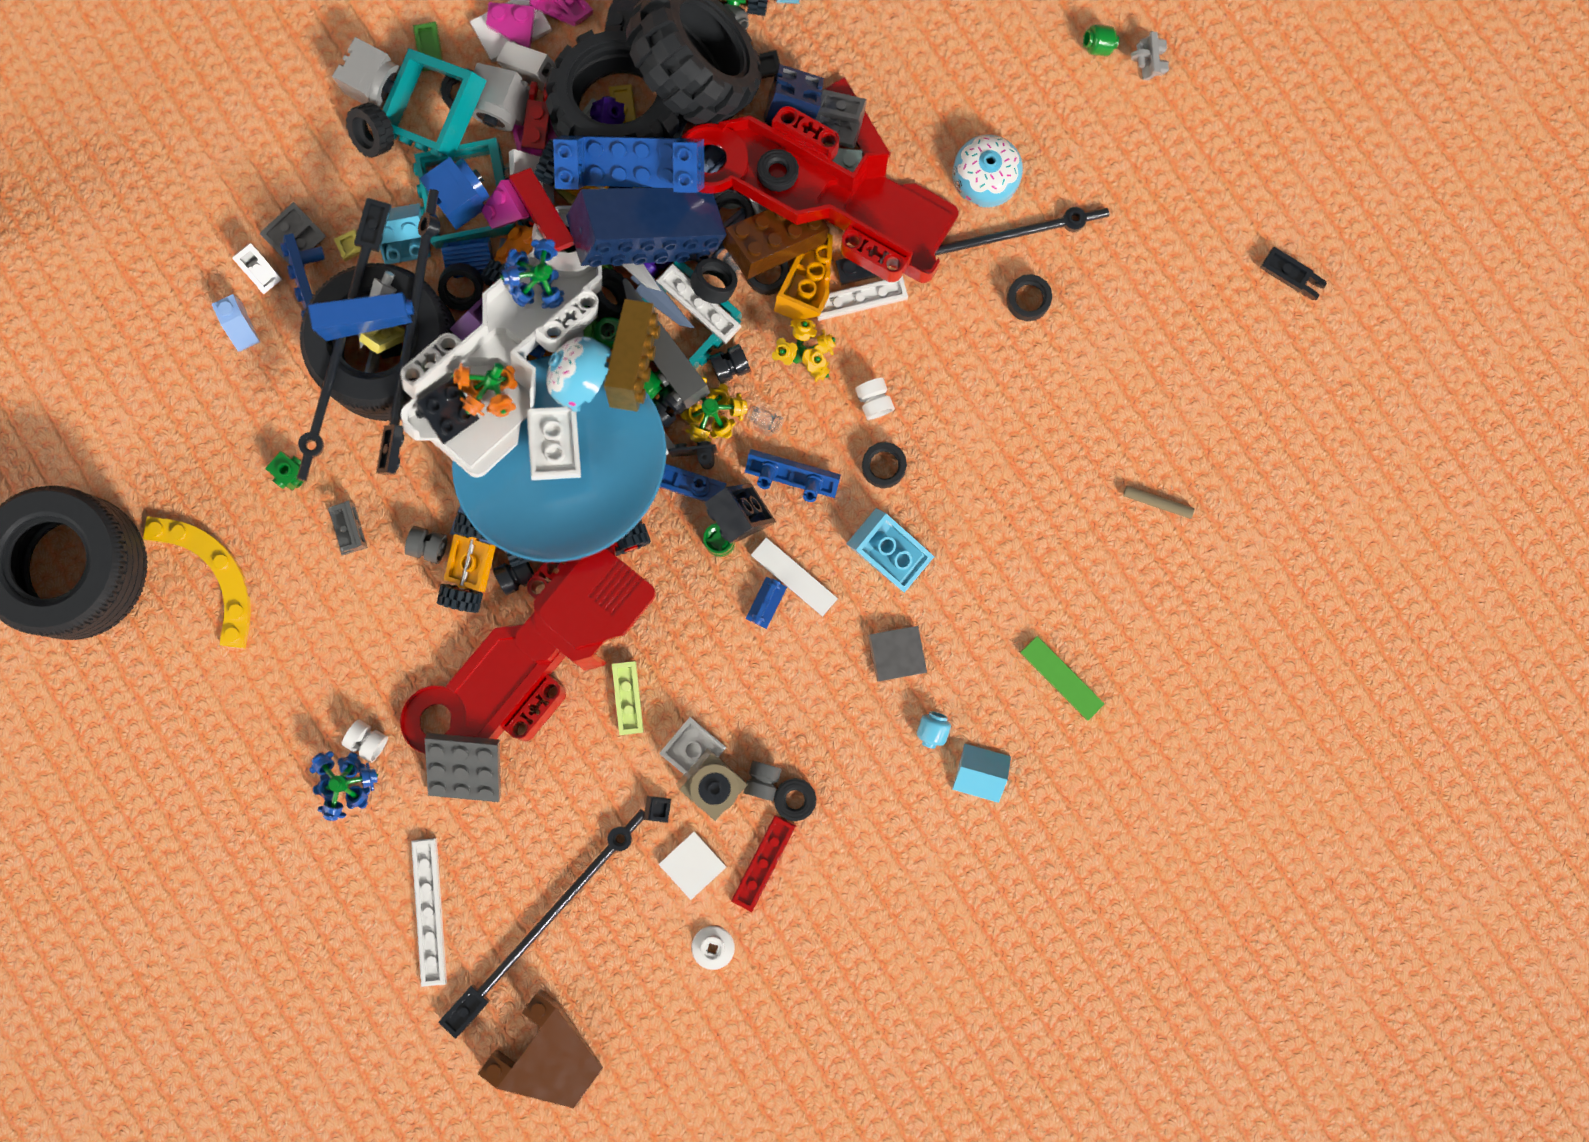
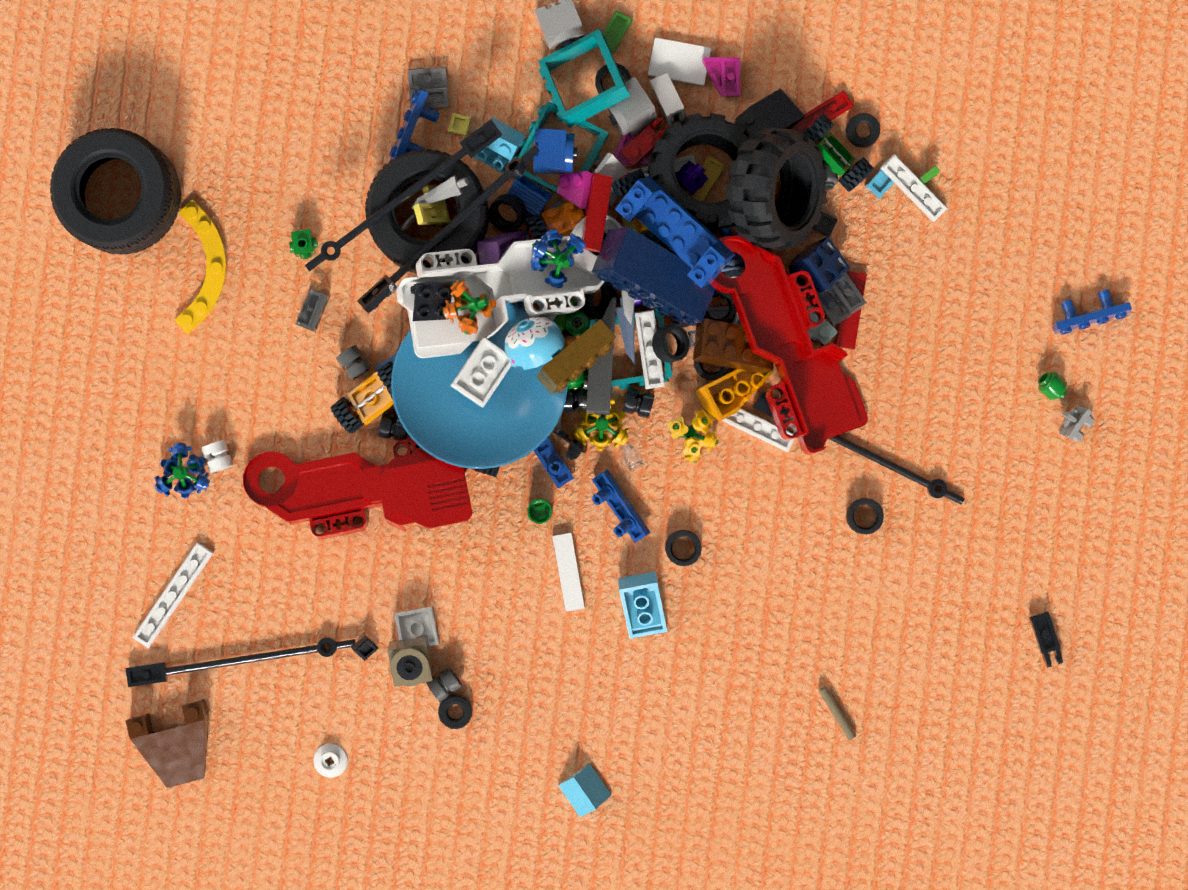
camera: 35 degrees right, 5 degrees up
light blue slope [212,294,260,352] -> none
white slope [232,243,282,294] -> none
blue slope [308,293,414,341] -> none
black tyre [346,102,395,158] -> none
dark grey plate [425,733,501,802] -> none
dark pink wing [486,2,536,49] -> none
yellowish green plate [612,661,644,735] -> none
white tile [659,831,727,900] -> none
black slope [704,483,776,543] -> none
red tile [731,815,796,912] -> none
blue hinge [746,577,787,629] -> none
black tyre [757,149,799,192] -> none
white wheel [855,378,895,420] -> none
flat silver slope [868,626,927,682] -> none
medium azure head [917,711,951,749] -> none
cylinder [952,134,1023,207] -> none
bright green tile [1020,636,1105,721] -> none

